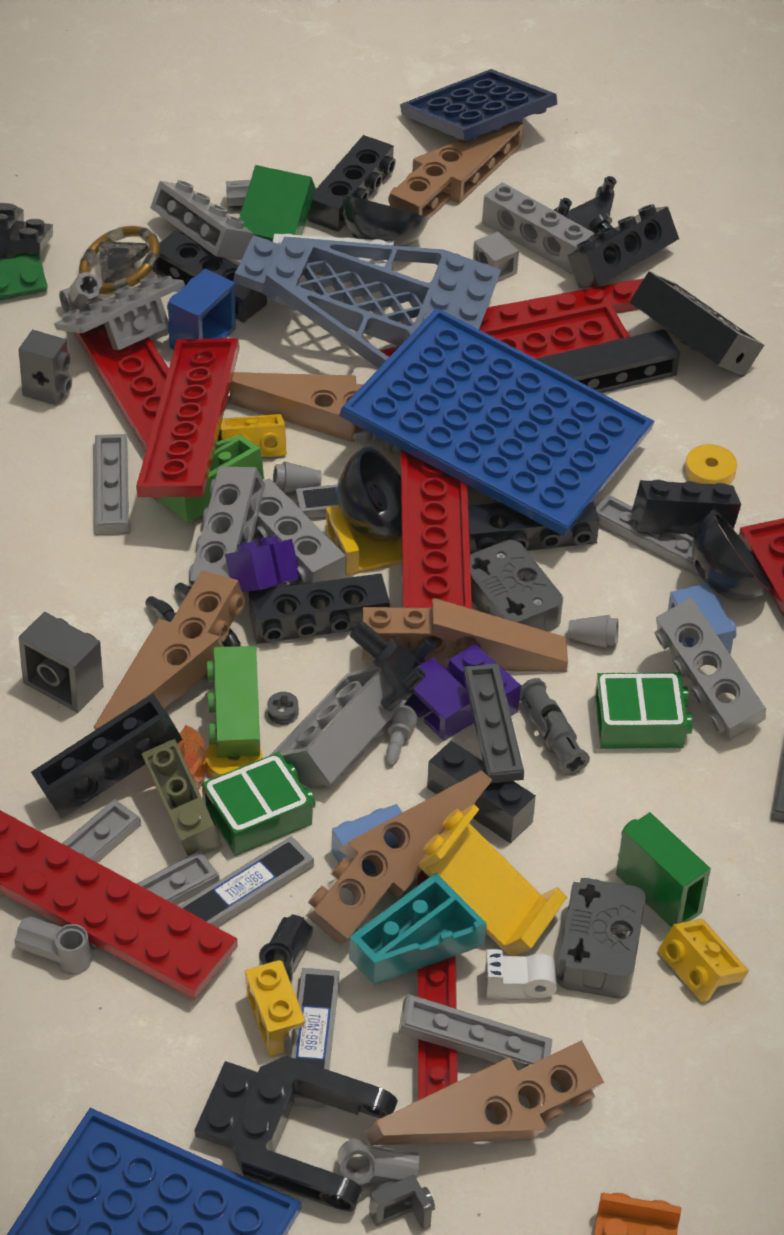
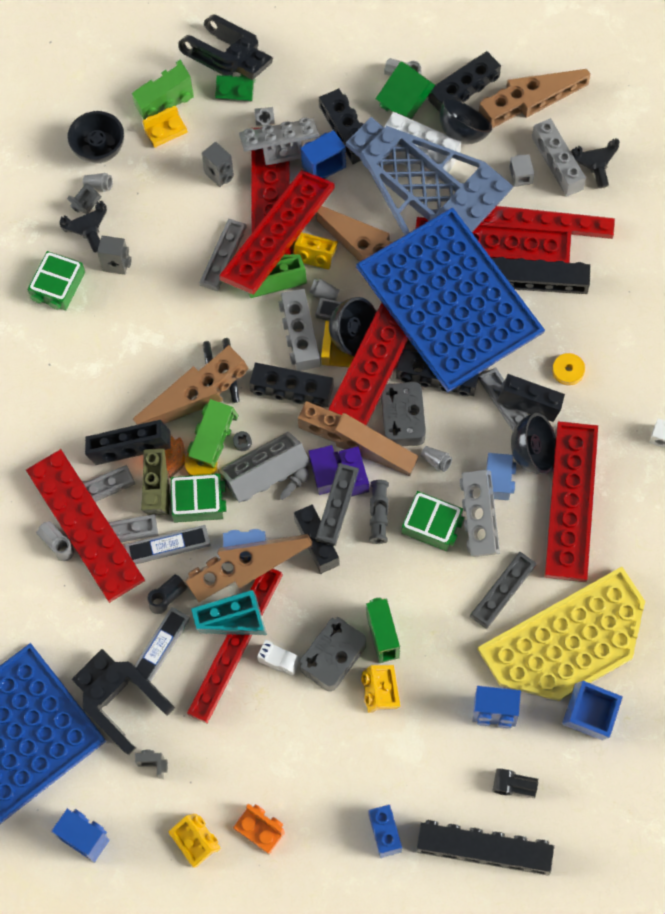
camera: 30 degrees right, 20 degrees up
dark grey brick [18,611,104,713] -> none
piece [79,226,160,294] -> none
light grey brick [150,180,254,260] -> none
light grey brick [189,466,265,585] -> none
dark purple piece [225,535,301,593] -> none
yellow bracket [245,960,305,1057] -> none
light grey piece [338,1139,420,1185] -> none
black axle [350,622,437,712] -> none
medium nougat brick [365,1040,604,1145] -> none
light grey tile [398,994,552,1070] -> none
dark blue plate [400,69,557,142] -> none
yellow panel [417,804,567,956] -> none
black brick [567,204,679,288] -> none
black brick [629,271,765,376] -> none

